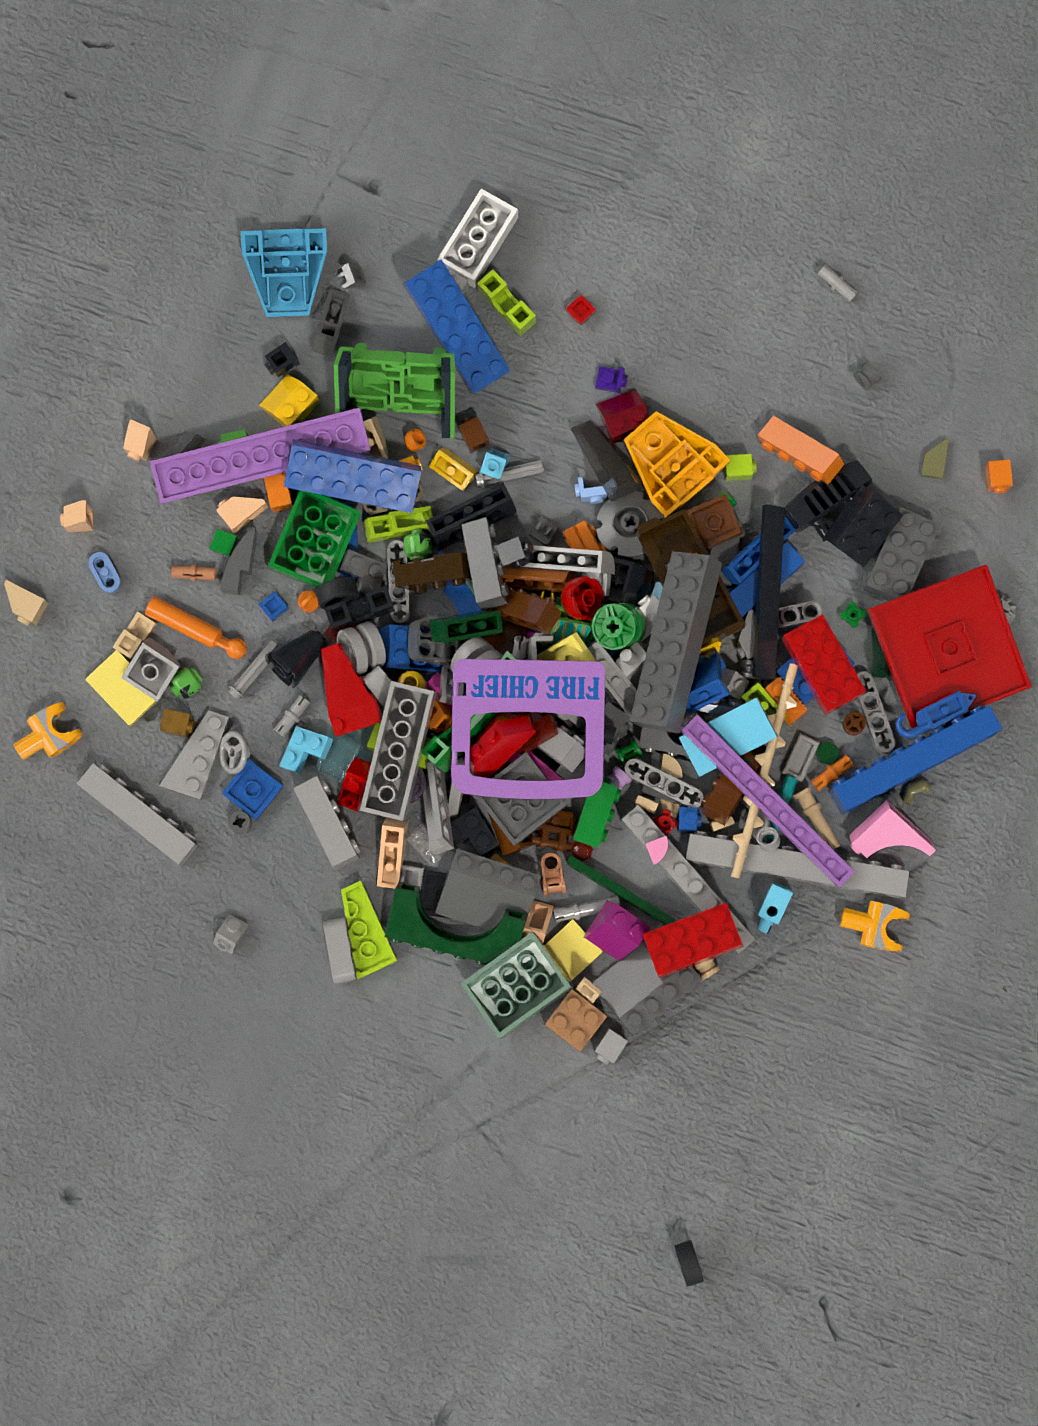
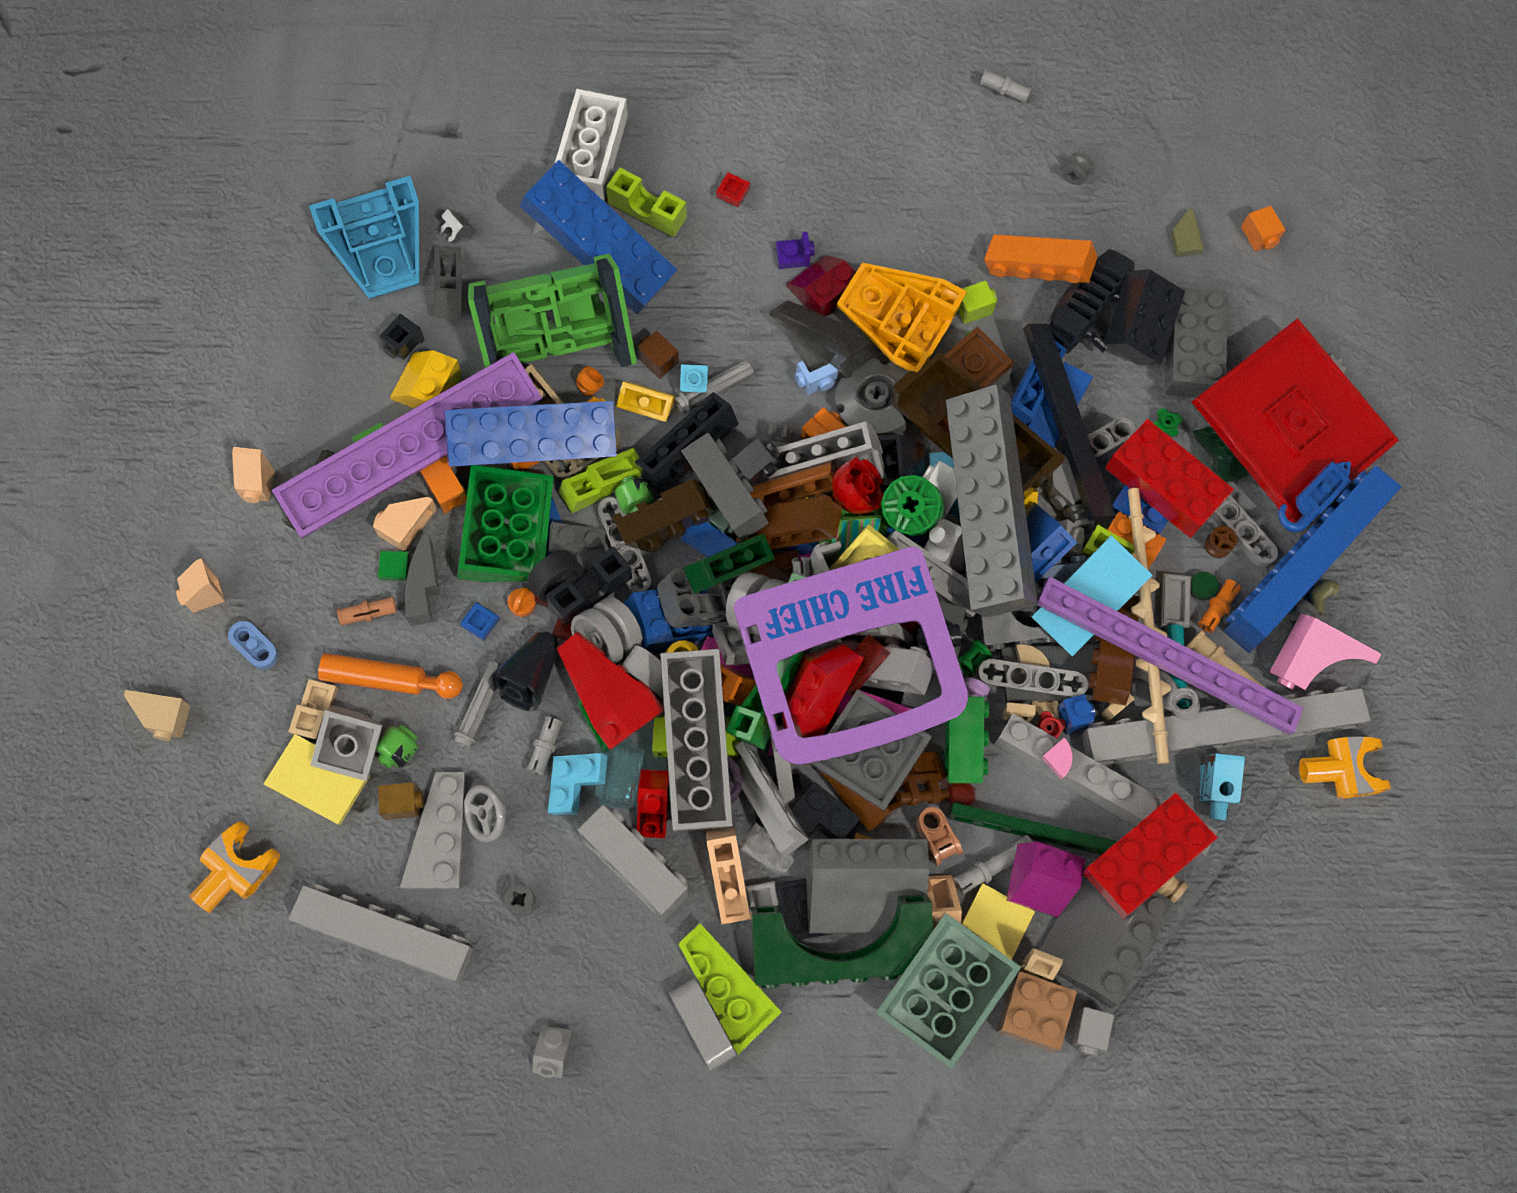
camera: 30 degrees left, 10 degrees down
blue plate [222,759,284,821] -> none

